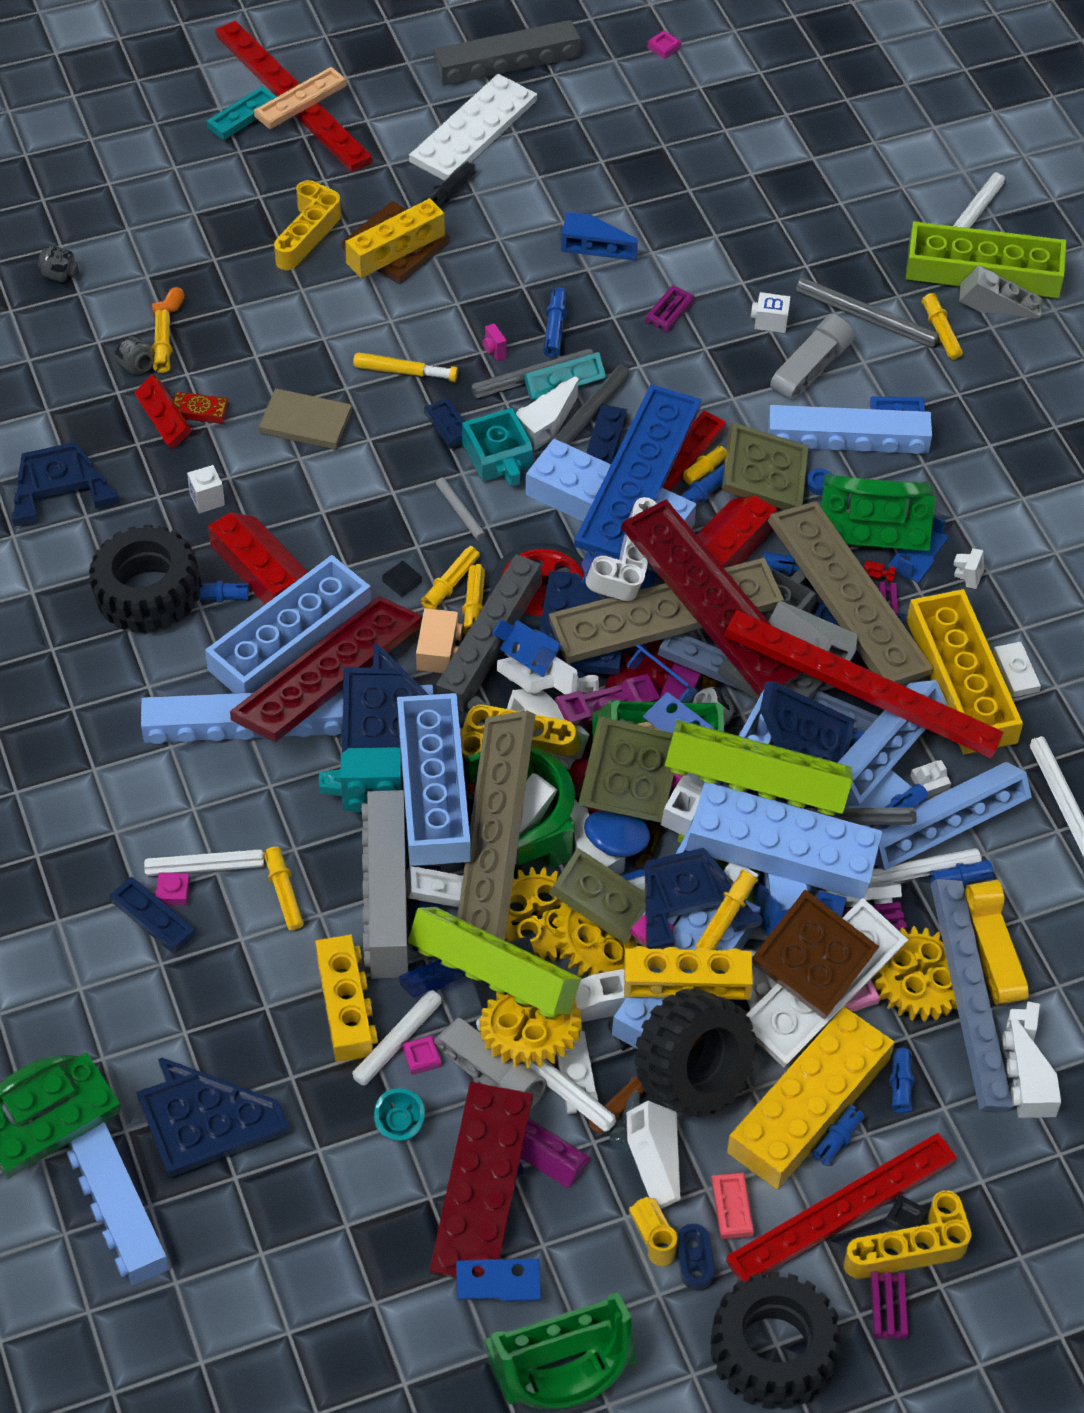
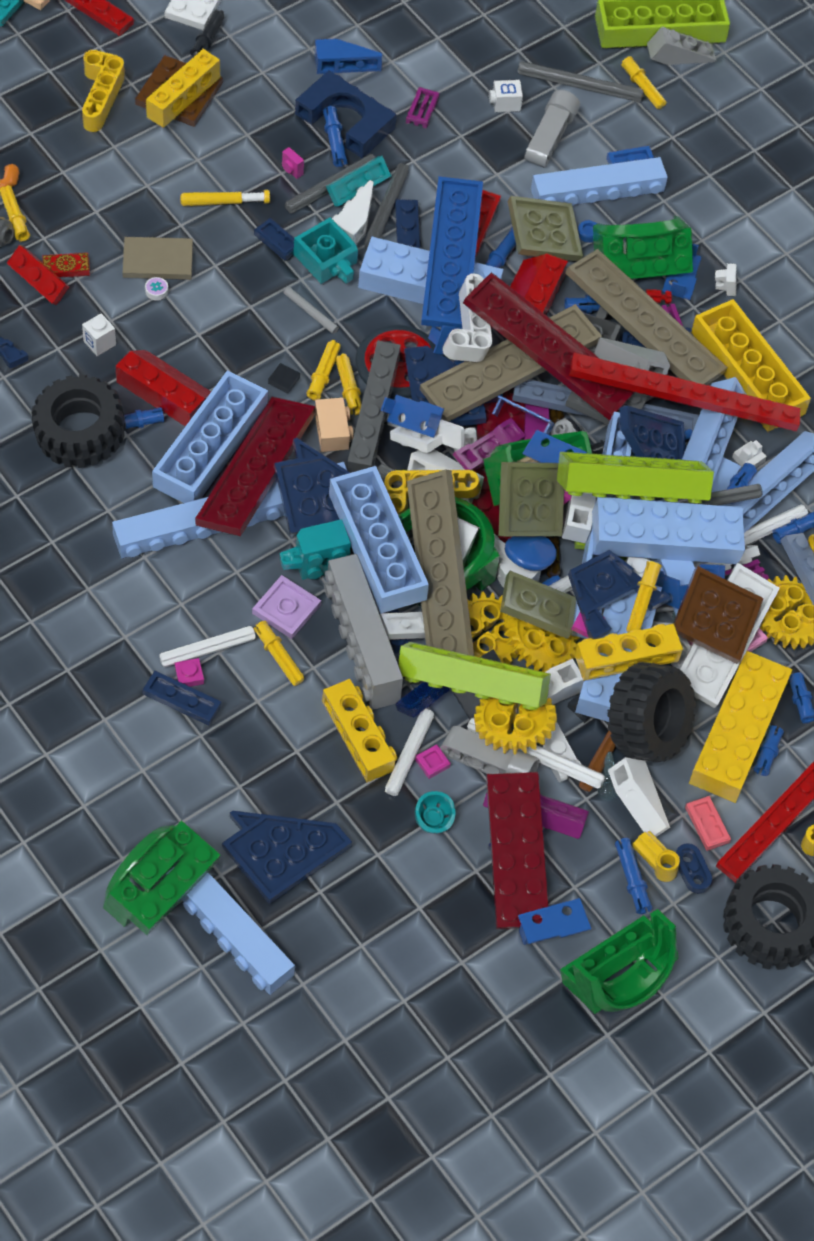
camera: 20 degrees left, 5 degrees up
yellow axle [682,446,727,485] -> none
white plate [993,642,1041,697] -> none
none -> tile [145,277,168,300]
none -> lavender tile [252,575,321,639]
none -> dark blue arch [295,70,396,158]
none -> blue pin [615,838,653,914]

